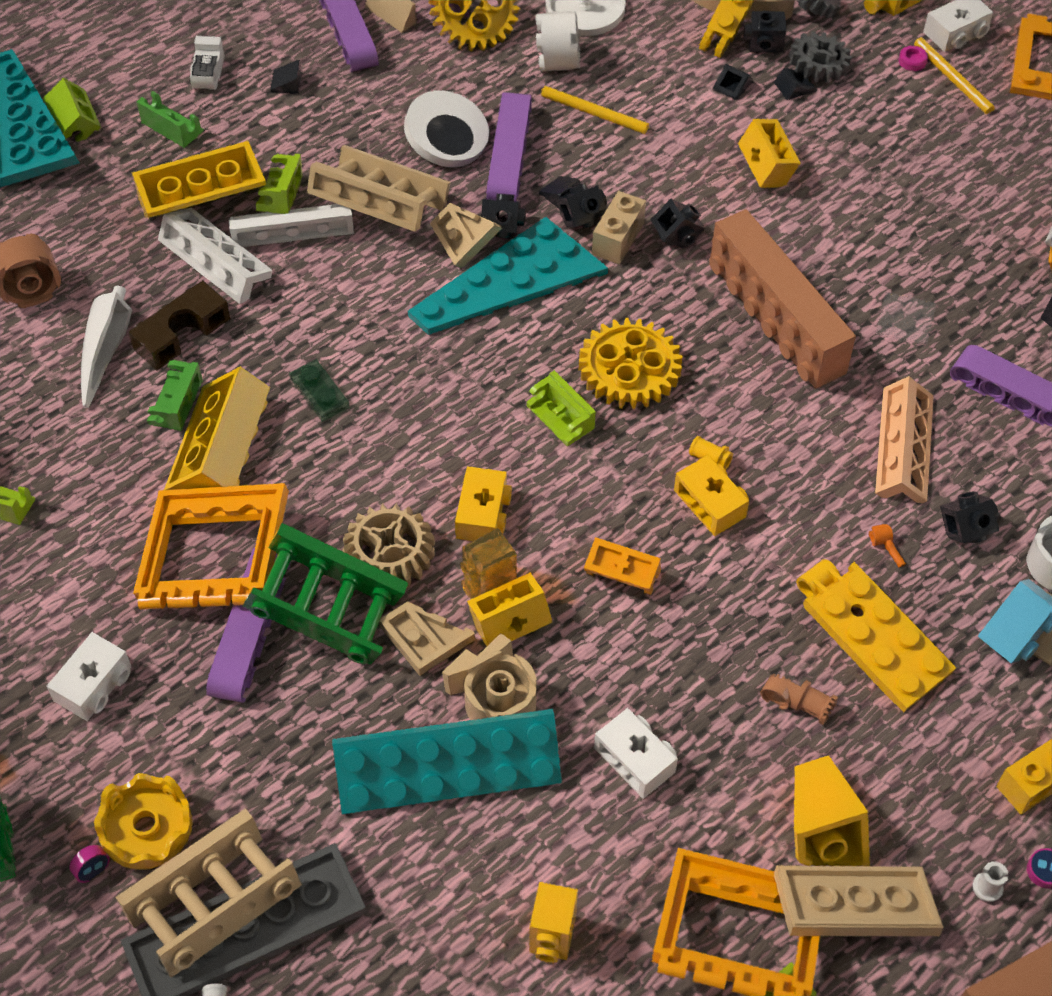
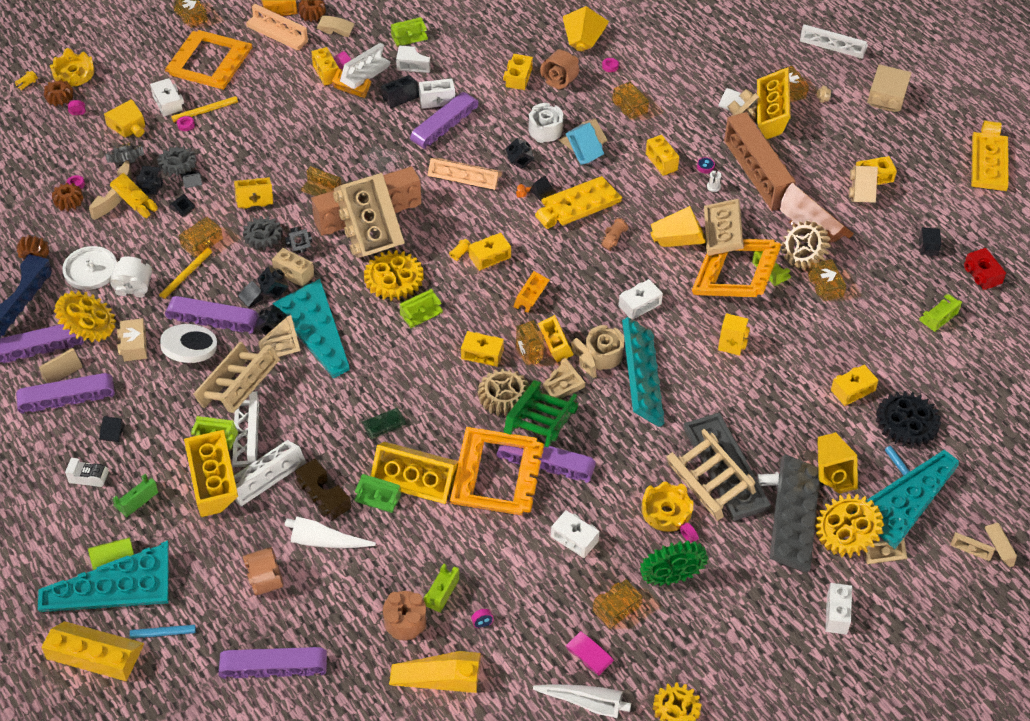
camera: 85 degrees left, 5 degrees down
none -> tan brick [117,318,147,361]
none -> clear yellow brick [179,216,223,258]
none -> dark grey gear [243,216,283,250]
none -> clear yellow panel [301,166,341,196]
none -> tan brick [333,173,405,258]
none -> black slope [530,175,554,201]

